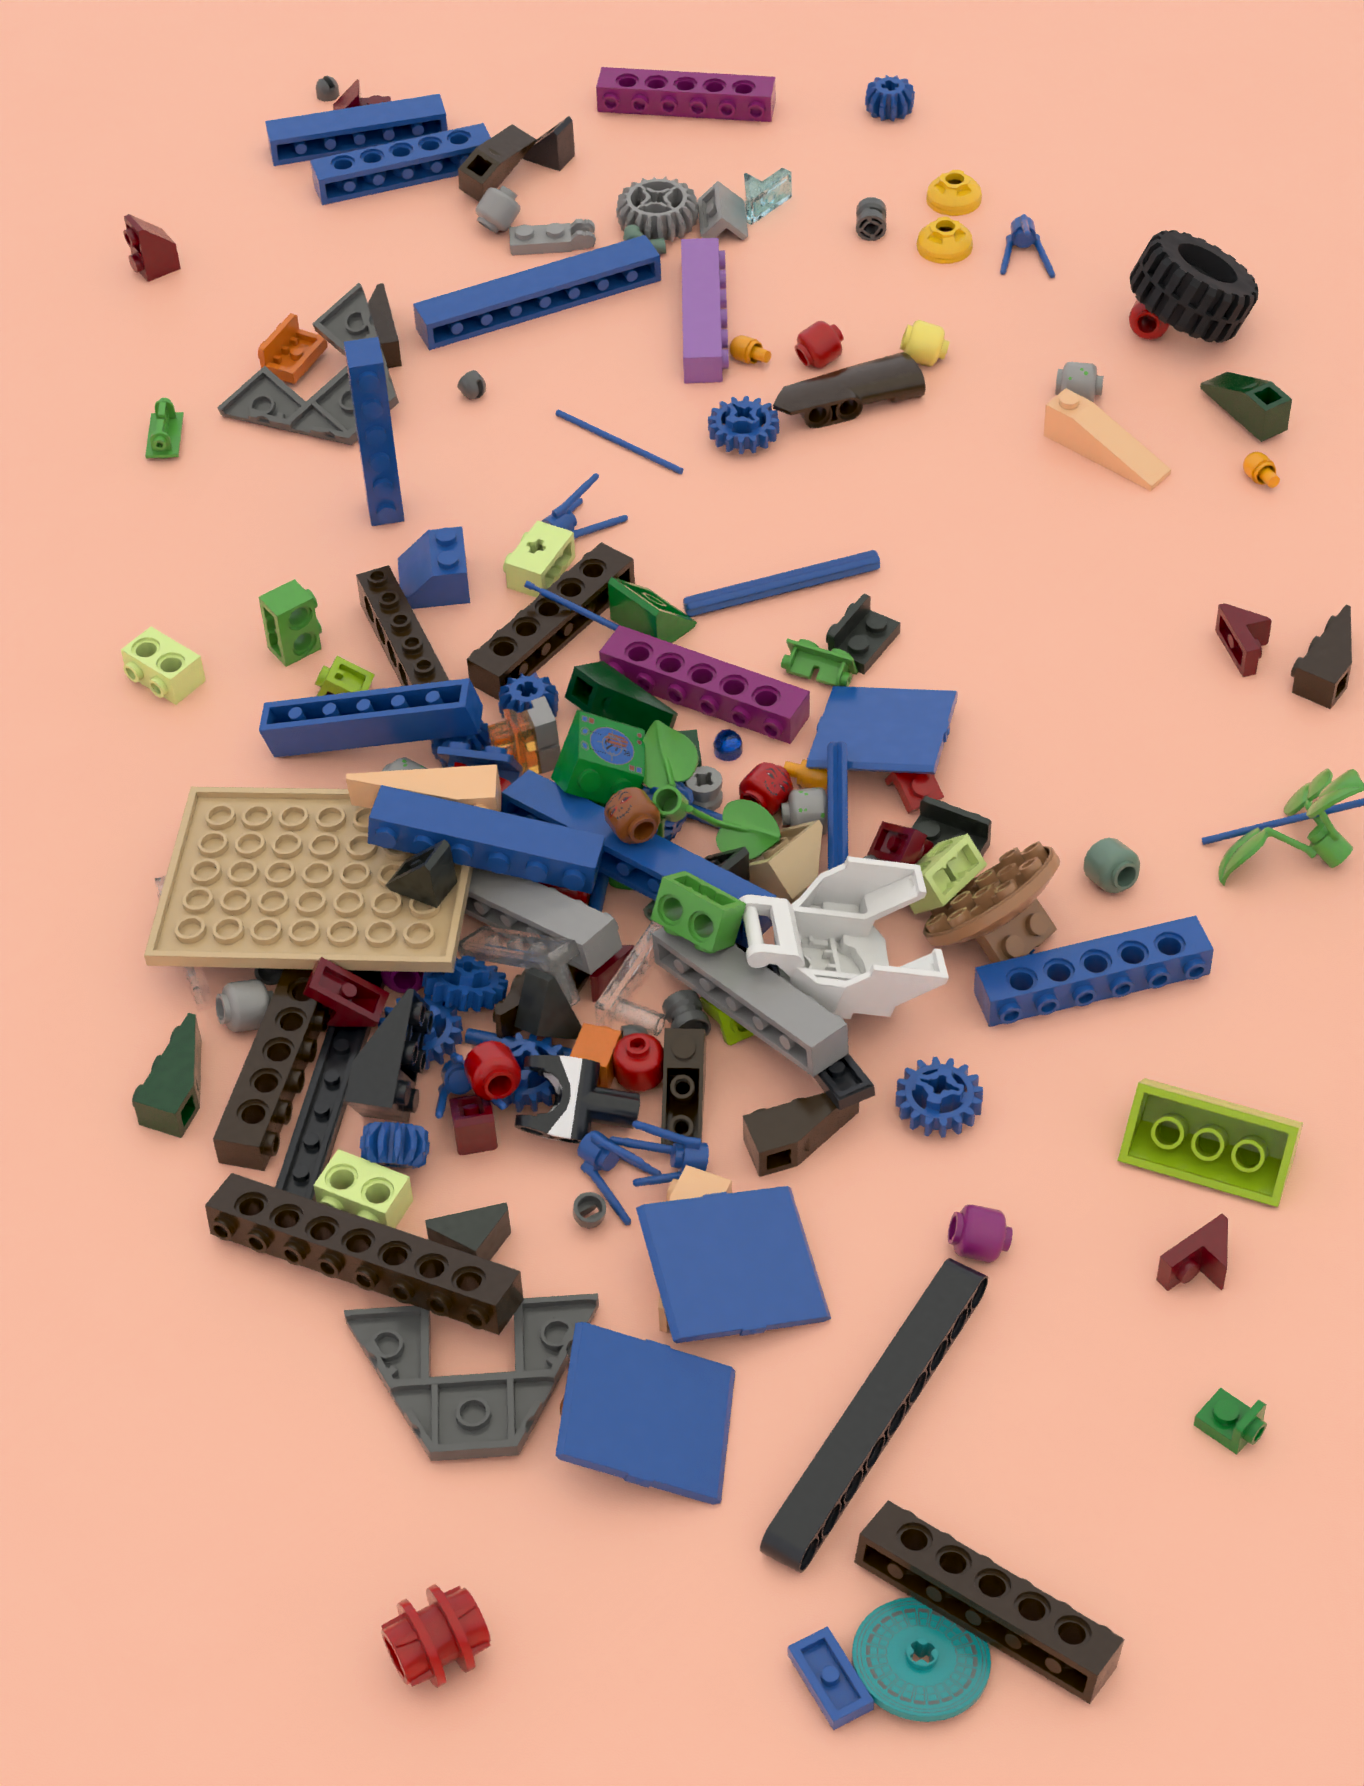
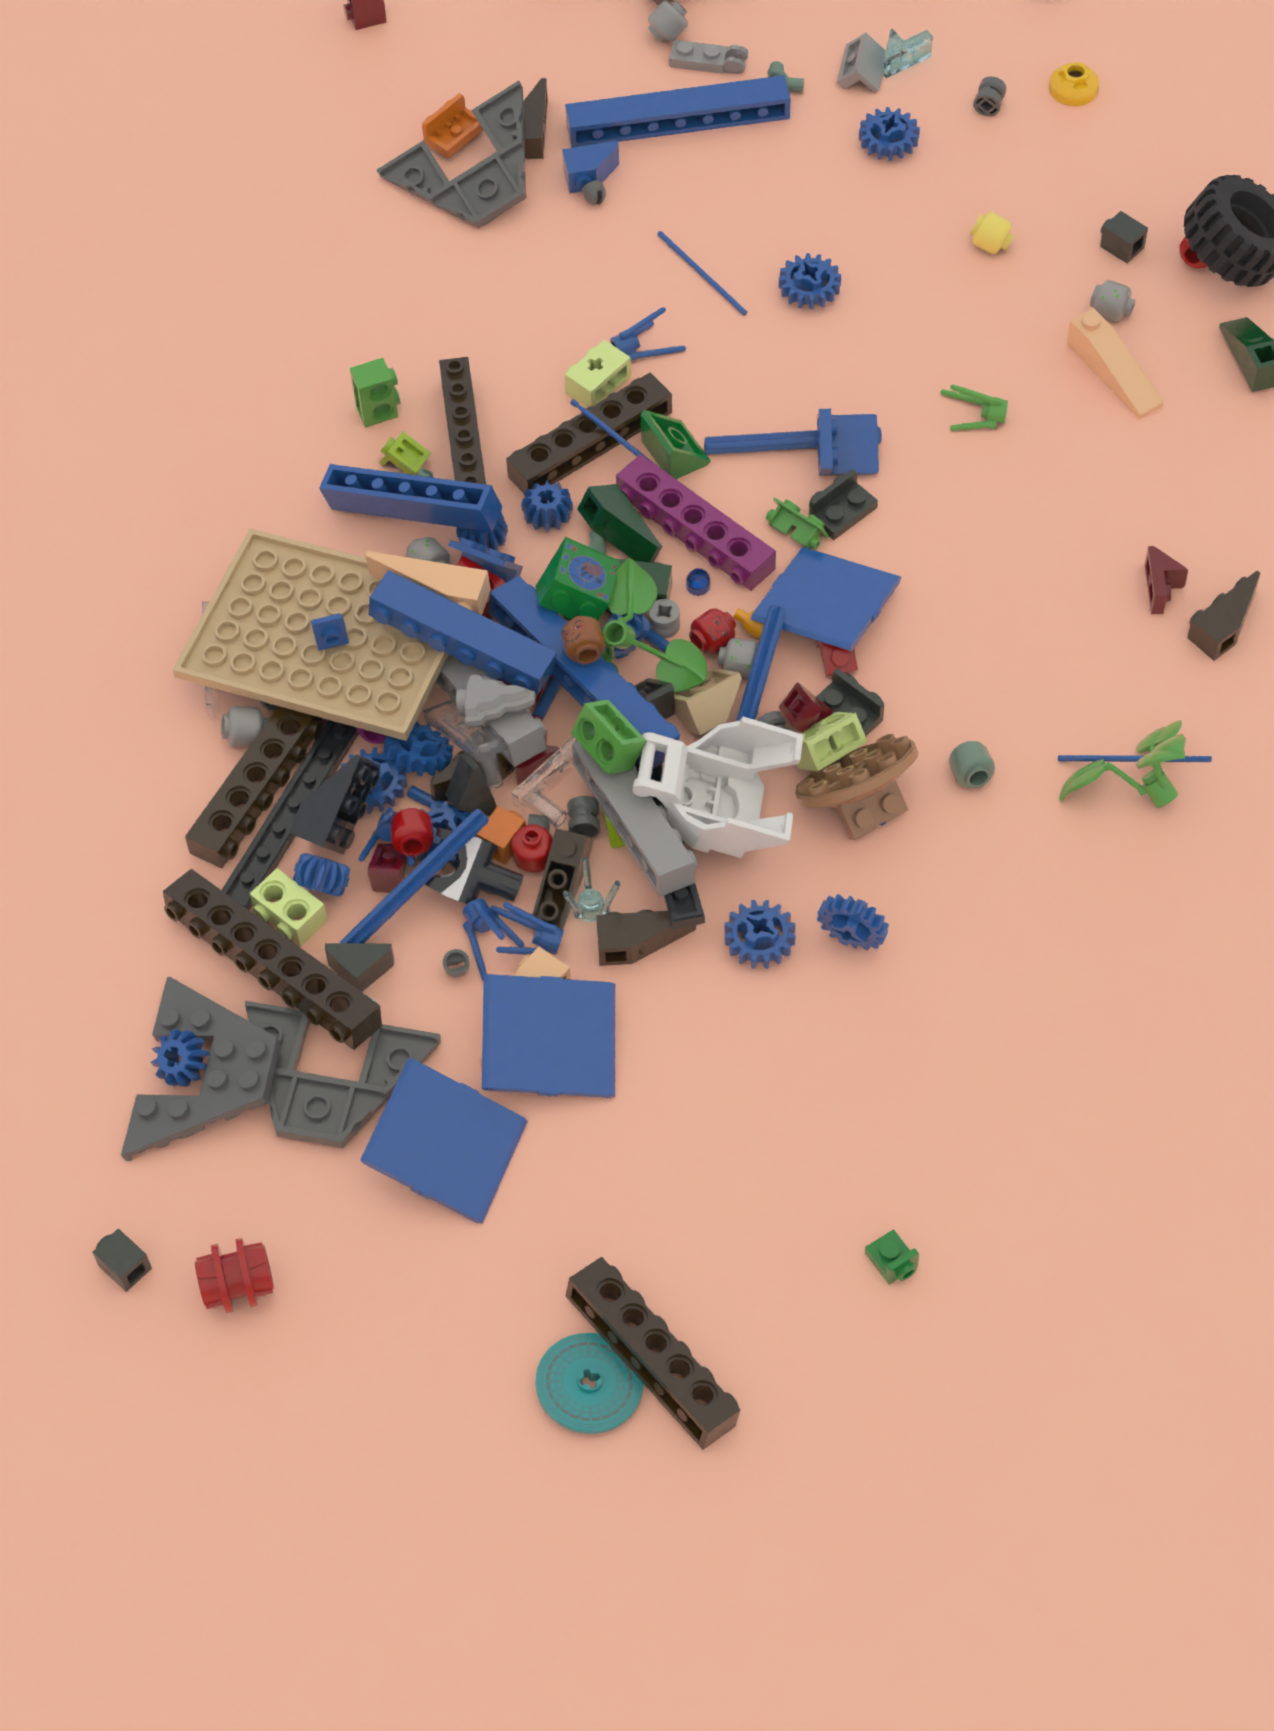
camera: 15 degrees right, 10 degrees up
yellowish green brick [121,626,206,705] -> none
dark green slope [132,1013,202,1138] -> none
bright green hinge [145,397,184,458] -> none
dark red slope [303,957,390,1027] -> none
blue brick [344,337,405,526] -> none
pearl dark grey slope [385,839,457,908] -> none
blue slope [397,526,470,609] -> none
hips [487,696,561,775] -> none
light grey gear [616,176,699,242] -> none
medium lavender brick [681,238,729,383] -> none
light orange cylinder [729,335,771,364] -> none
black beam [760,1258,988,1573] -> none
dark brown panel [773,352,926,428] -> none
blue plate [787,1626,874,1730] -> none
red head [794,321,844,369] -> none
yellow piece [917,217,973,264] -> none
magenta head [948,1204,1013,1263] -> none
blue brick [974,915,1214,1027] -> none
blue plant [1000,214,1055,278] -> none
lime slope [1117,1078,1303,1207] -> none
dark red slope [1156,1213,1228,1291] -> none
light orange cylinder [1243,452,1280,488] -> none
none -> pearl dark grey brick [92,1228,152,1292]
none -> dark grey wing [121,977,281,1161]
none -> blue gear [150,1029,210,1087]
none -> blue bracket [311,613,349,651]
none -> blue axle [340,809,489,943]
none -> light grey rock [456,675,536,728]
none -> blue slope [562,141,619,194]
none -> clear light blue plant [563,857,621,922]
none -> blue bracket [817,408,879,476]
none -> blue gear [817,894,889,950]
none -> blue gear [859,107,920,161]
none -> bright green plant [940,384,1008,431]
none -> pearl dark grey brick [1100,211,1148,263]

